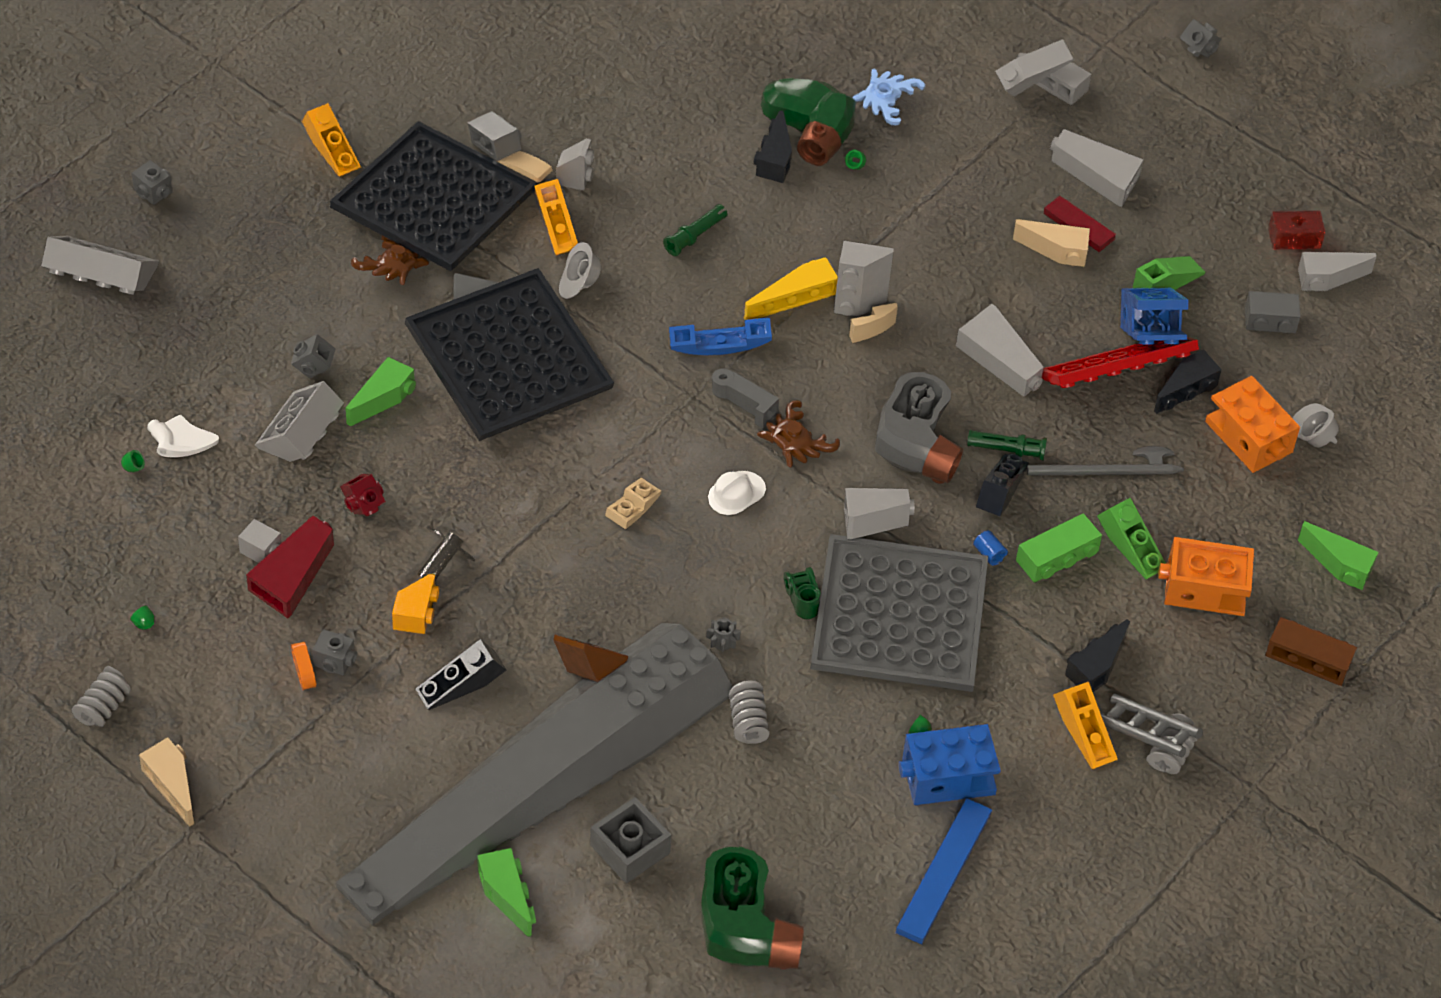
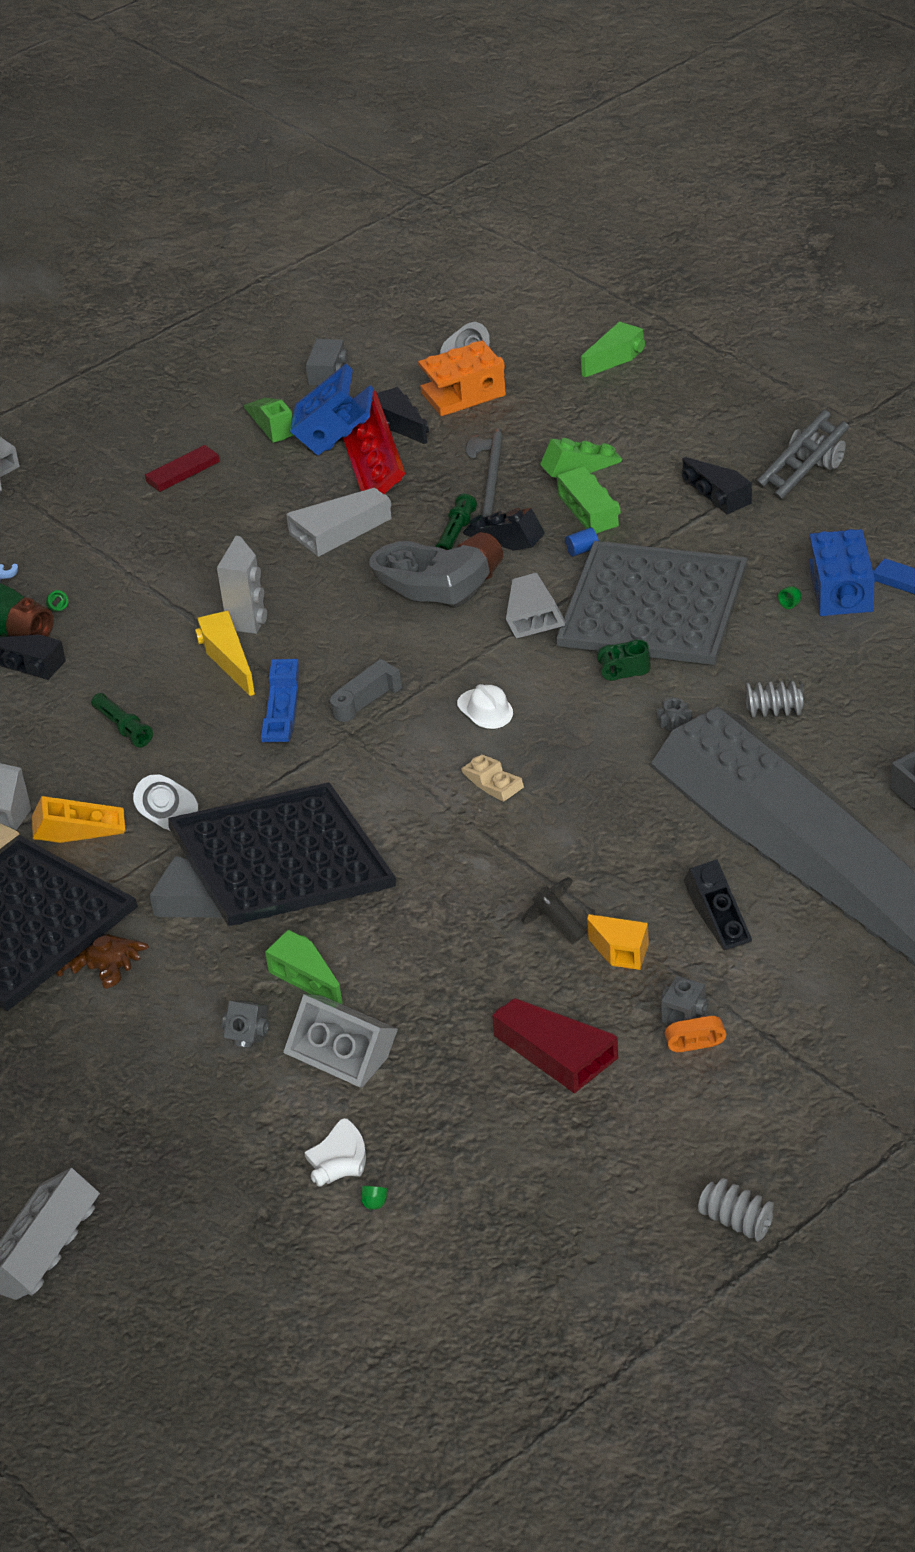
camera: 75 degrees left, 10 degrees down
green hinge [130,606,155,630] -> none
tan slope [139,737,194,827] -> none
light grey brick [238,519,281,563] -> none
dark red brick [340,474,386,516] -> none
reddish brown slope [553,635,628,682] -> none
reddish brown animal [757,400,840,468] -> none
tan slope [849,303,898,343] -> none
tan slope [1013,219,1089,267] -> none
light grey slope [1050,129,1143,207] -> none
light orange slope [1053,682,1118,769] -> none
orange torso [1158,537,1254,616] -> none
reddish brown brick [1265,617,1357,686] -> none
clear red brick [1268,211,1326,250] -> none
light grey slope [1298,252,1376,291] -> none

